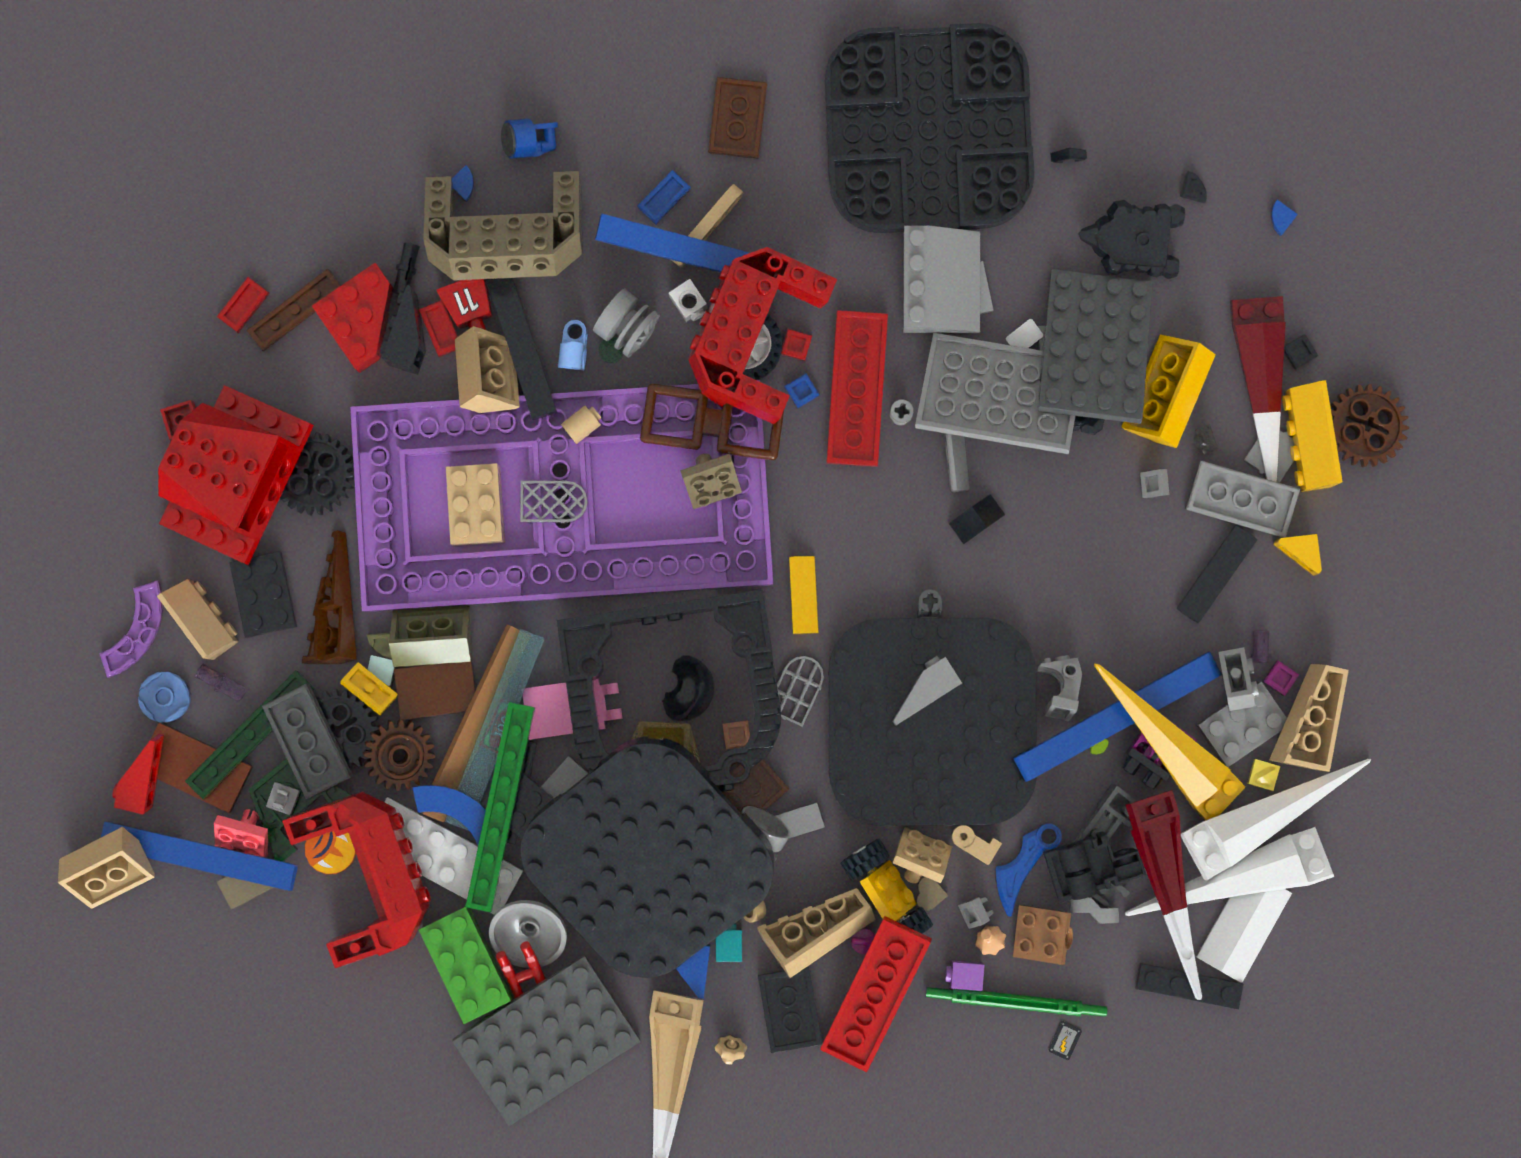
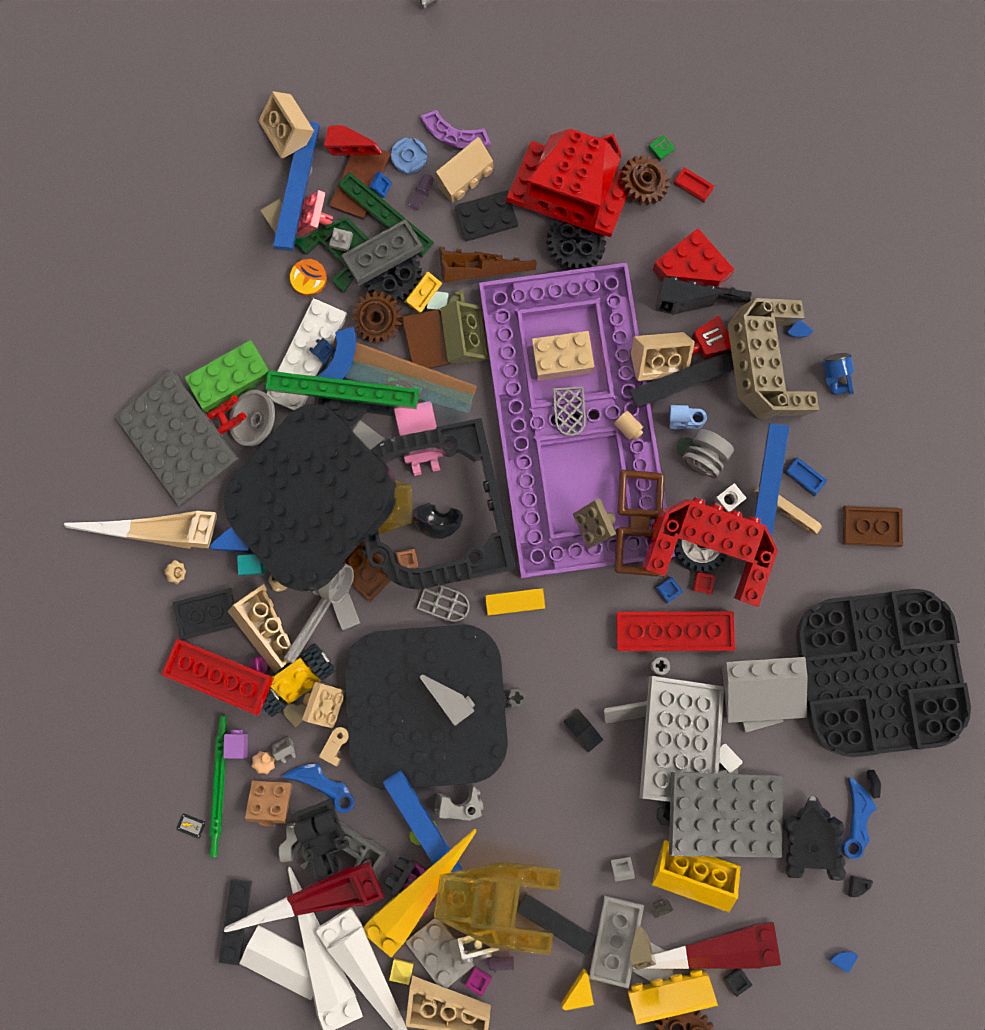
camera: 90 degrees right, 5 degrees down
reddish brown tile [247,268,341,352] -> none
red wedge [282,792,431,968] -> none
red tile [419,300,458,357] -> none
none -> light grey axle [284,598,331,664]
none -> dark blue tile [309,338,336,365]
none -> blue tile [369,172,392,198]
none -> clear yellow wedge [434,861,561,955]
none -> reddish brown gear [620,154,670,206]
none -> dark tan tile [630,927,657,970]
none -> green tile [649,135,675,161]
none -> blue piece [841,778,877,859]

